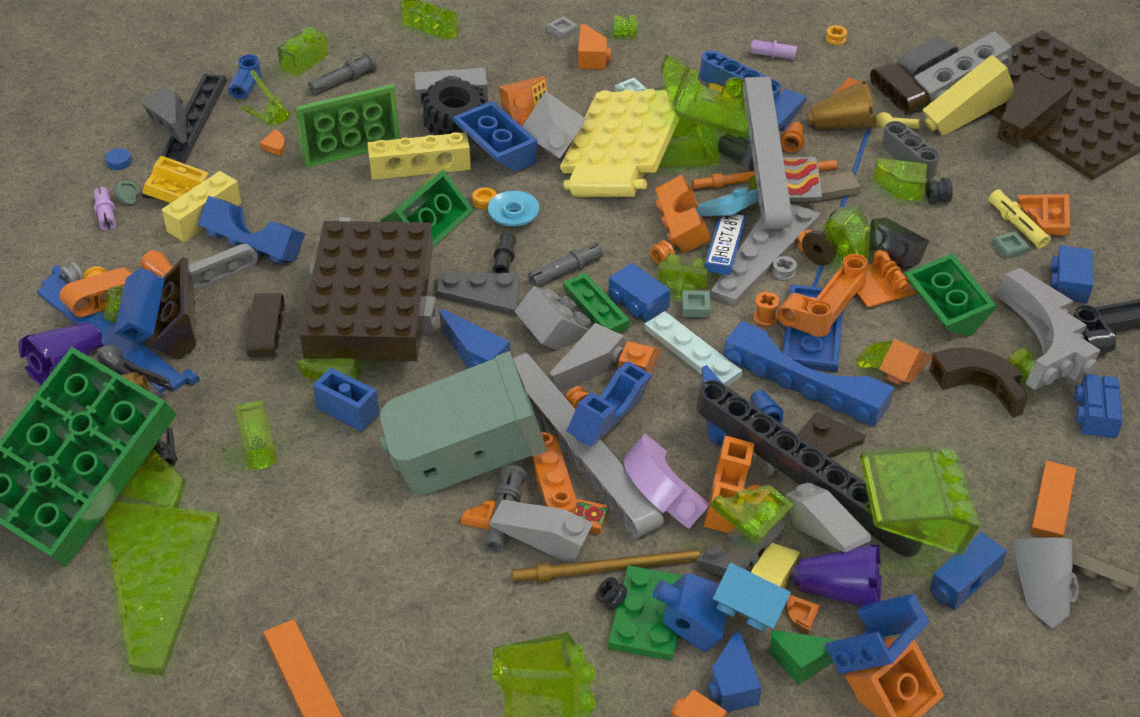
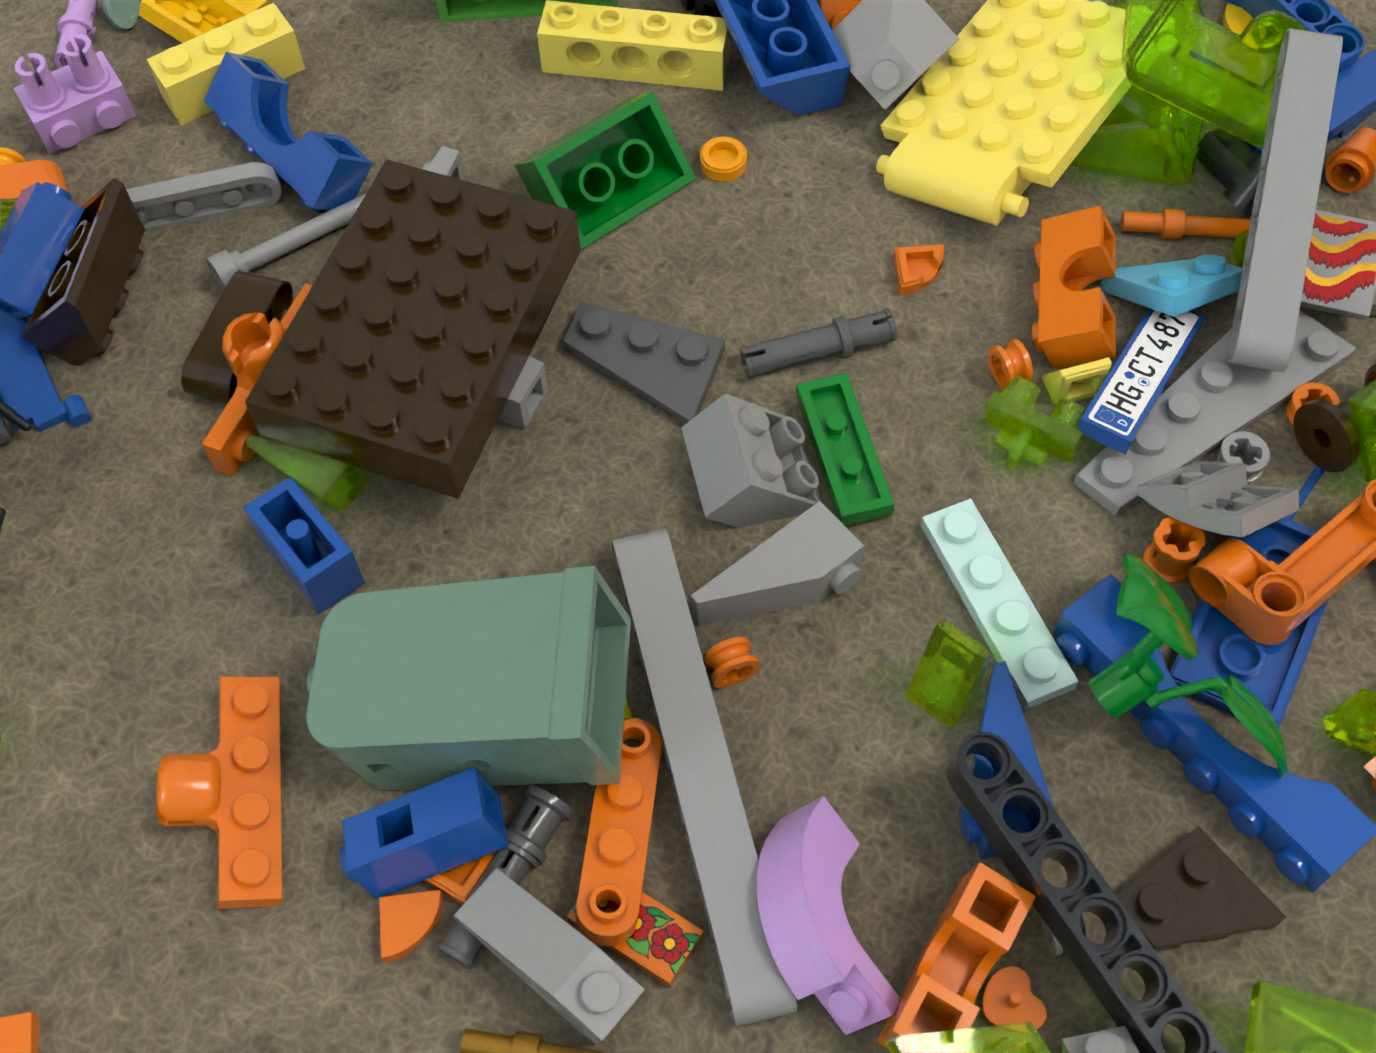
camera: 20 degrees right, 15 degrees up
orange cone [140,250,173,277] -> none
clear neon green slope [233,400,277,470] -> none
blue slope [439,309,510,369] -> none
medium azure dish [488,191,539,226] -> none
black pin [492,232,516,273] -> none
blue arch [566,361,652,447] -> none
blue brick [608,263,670,323] -> none
orange slope [618,341,661,374] -> none
sand green plate [682,291,711,318] -> none
blue cone [750,390,783,423] -> none
none -> lavender brick [14,34,136,154]
none -> orange plate [156,676,282,909]
none -> orange plate [202,283,313,477]
none -> light grey piece [206,193,366,291]
none -> blue brick [339,766,509,899]
none -> orange tile [379,890,443,963]
none -> orange tile [893,244,944,296]
none -> clear neon green slope [907,619,991,728]
none -> light yellow slope [1041,357,1112,406]
none -> green plant [1089,552,1288,778]
none -> light grey slope [1138,461,1300,537]

